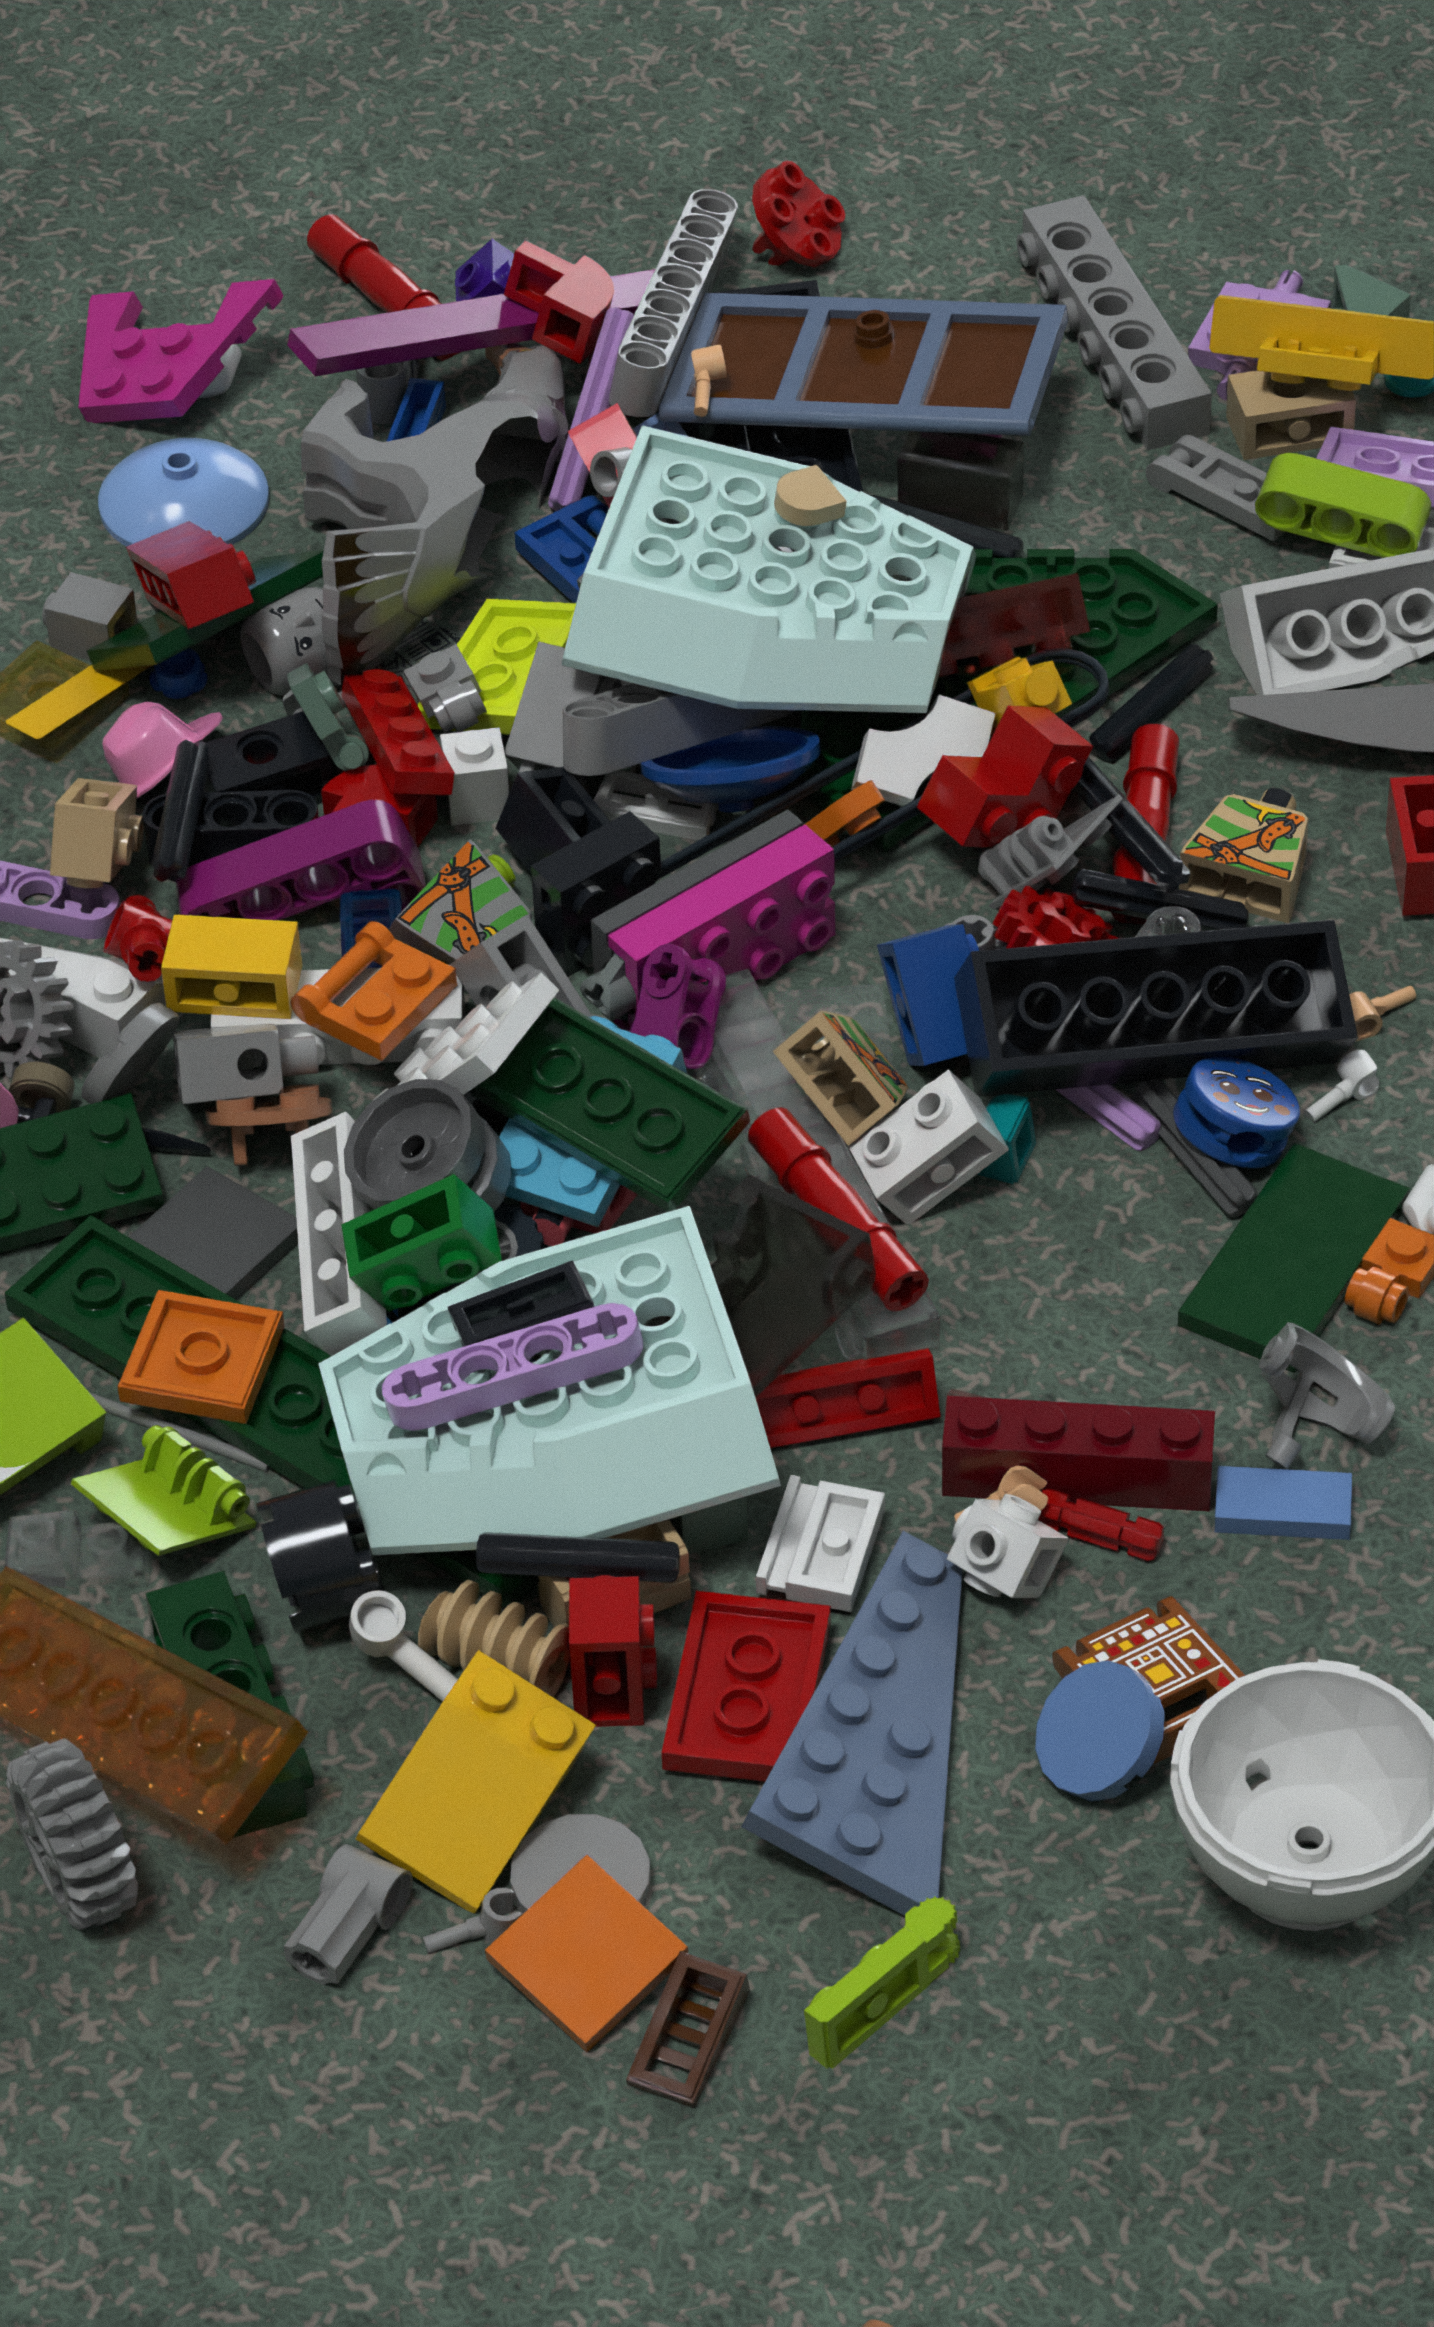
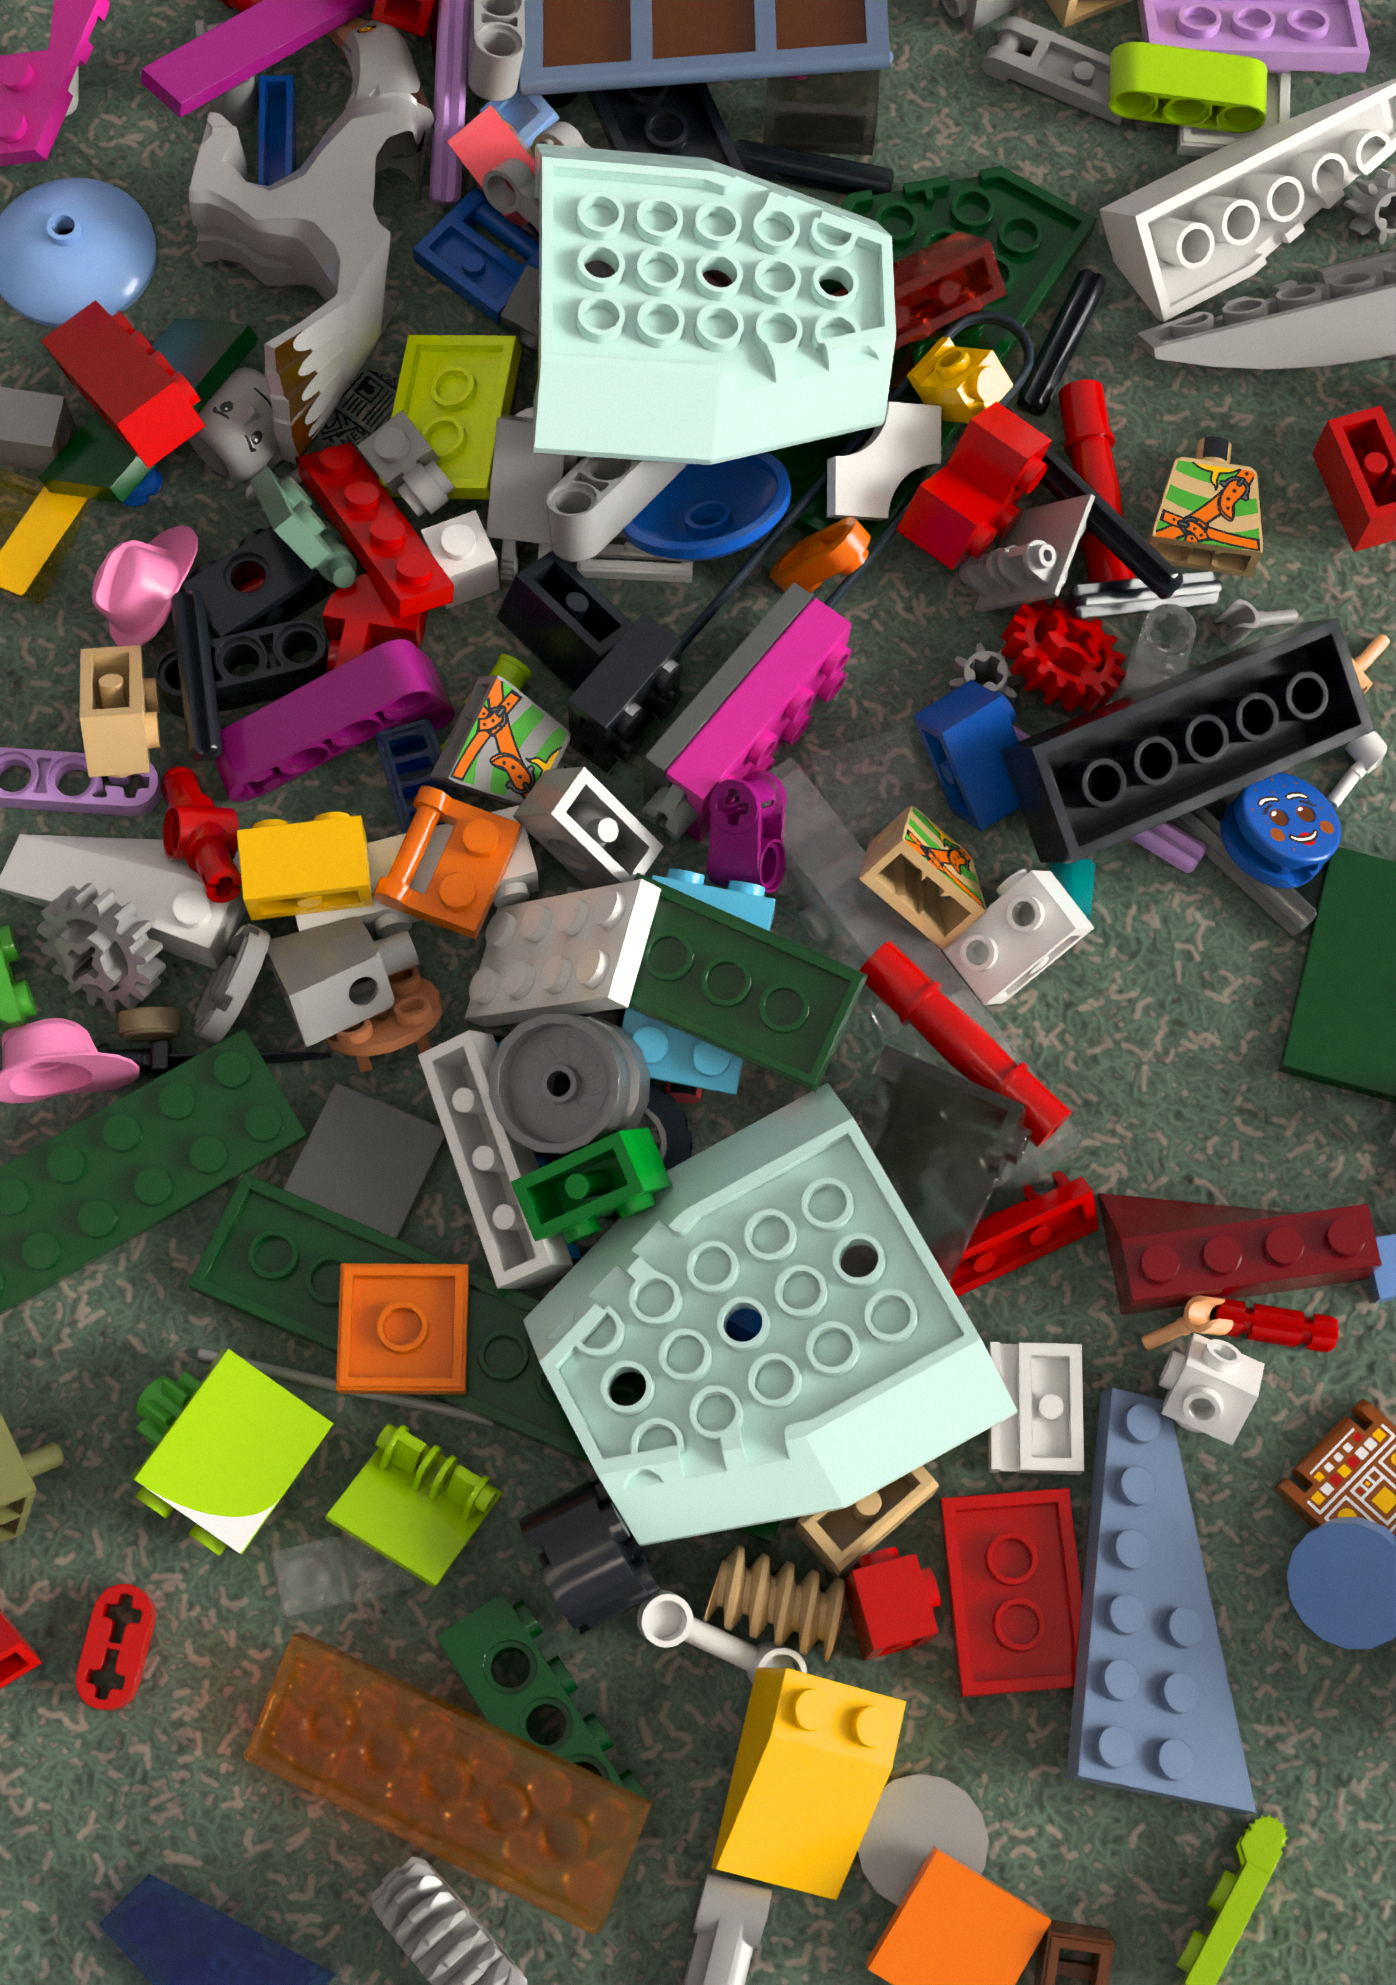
camera: 20 degrees left, 25 degrees up
lavender beam [382,1303,643,1431] -> none
light grey hand [422,1888,523,1954] -> none
black tile [447,1260,594,1347] -> none
black axle [476,1532,680,1583] -> none
light nougat hand [691,344,727,417] -> none
tan tile [774,465,847,526] -> none

